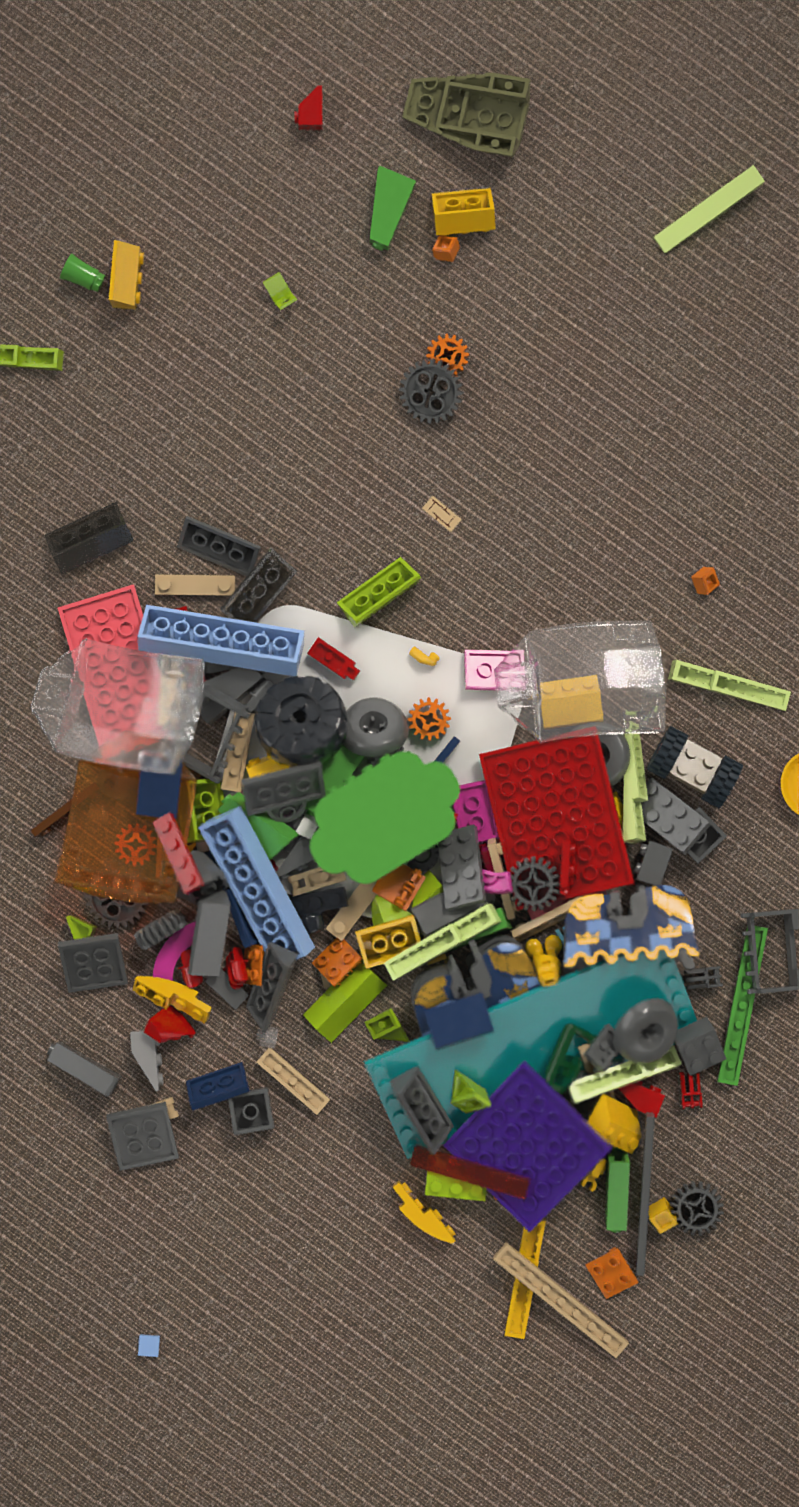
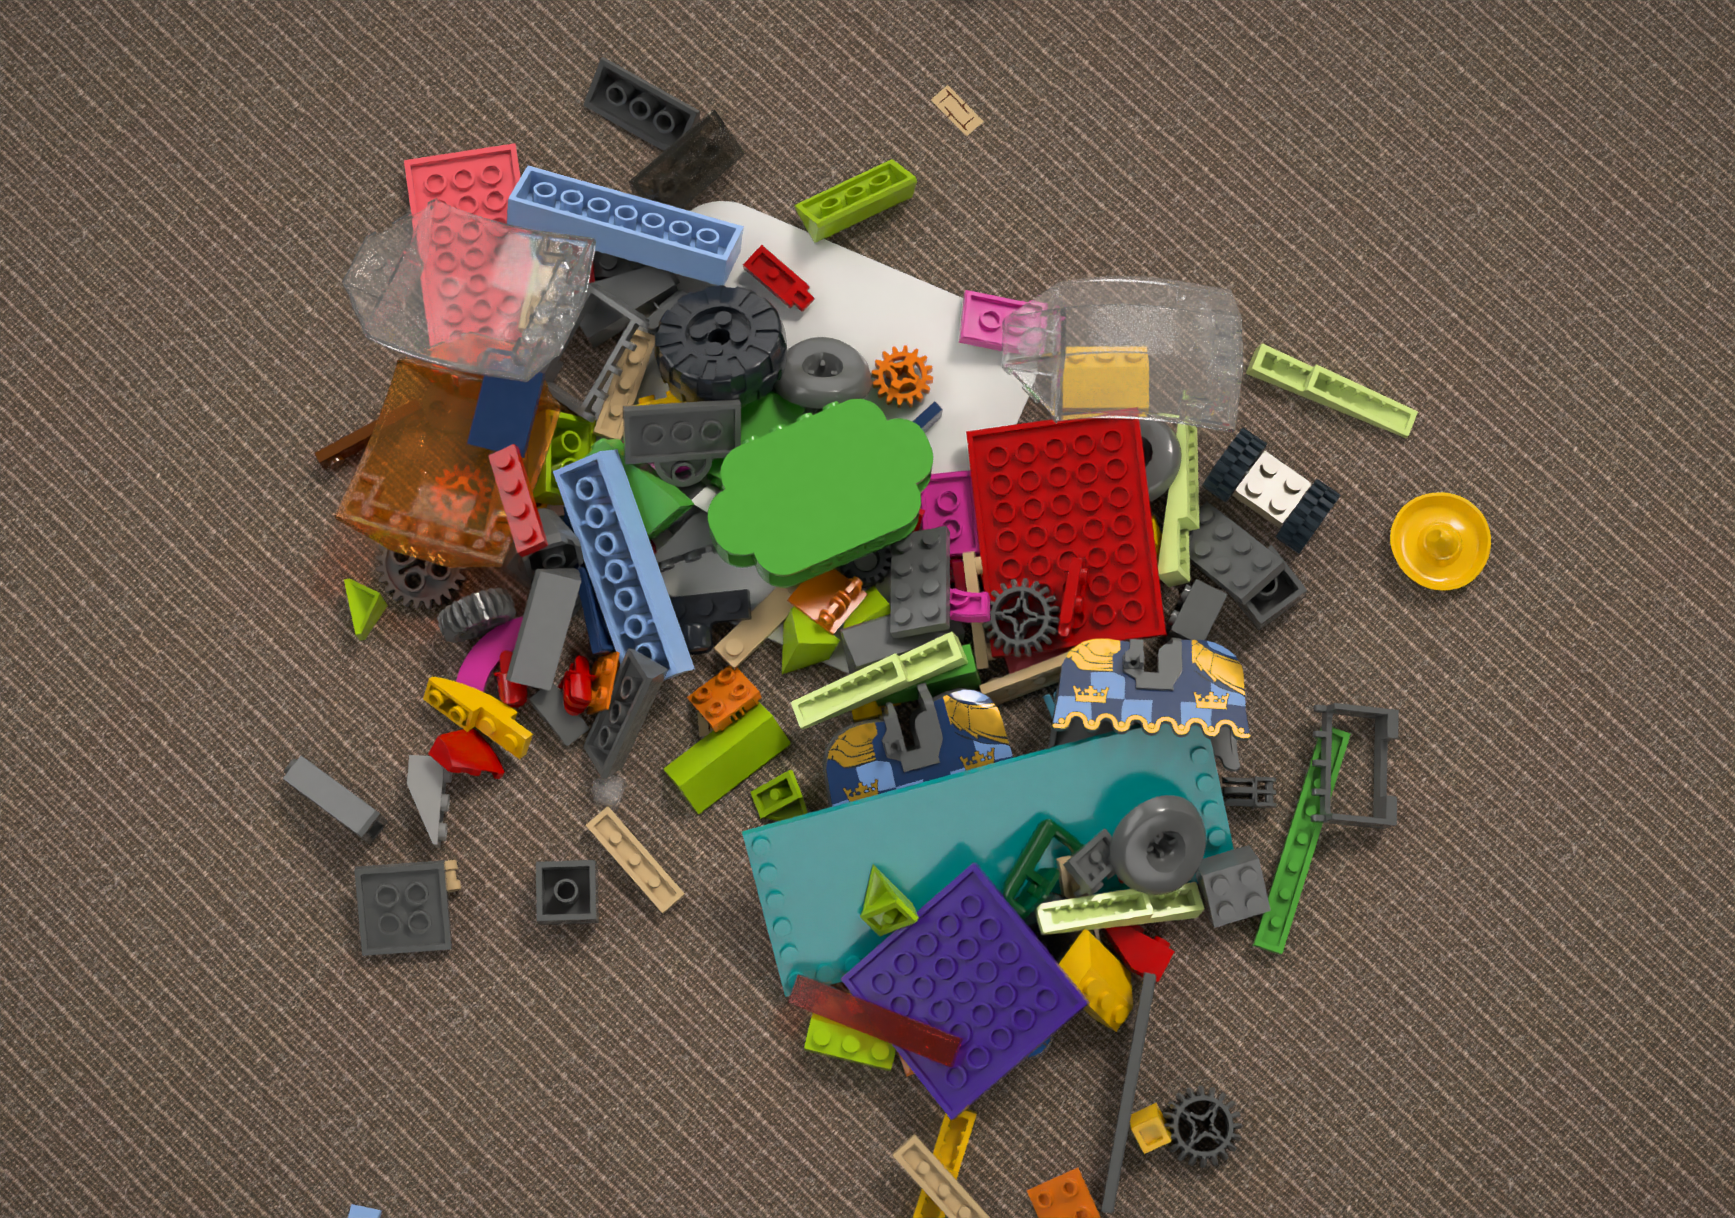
camera: 10 degrees right, 10 degrees down
clear smoke slope [44,502,134,574] -> none
dark grey plate [58,933,128,993] -> none
tan plate [155,575,235,596] -> none
dark blue tile [186,1062,250,1111] -> none
tan plate [287,867,346,896] -> none
yellow slope [355,915,421,969] -> none
dark grey slope [390,1067,454,1155] -> none
yellow slope [393,1181,456,1243] -> none
yellow arm [409,646,440,666] -> none
dark blue tile [424,992,495,1050] -> none
yellow piece [525,935,562,986] -> none
yellow plate [580,1158,607,1192] -> none
bright green slope [605,1147,630,1233] -> none
red arm [679,1072,703,1110] -> none
orange slope [691,567,720,595] -> none

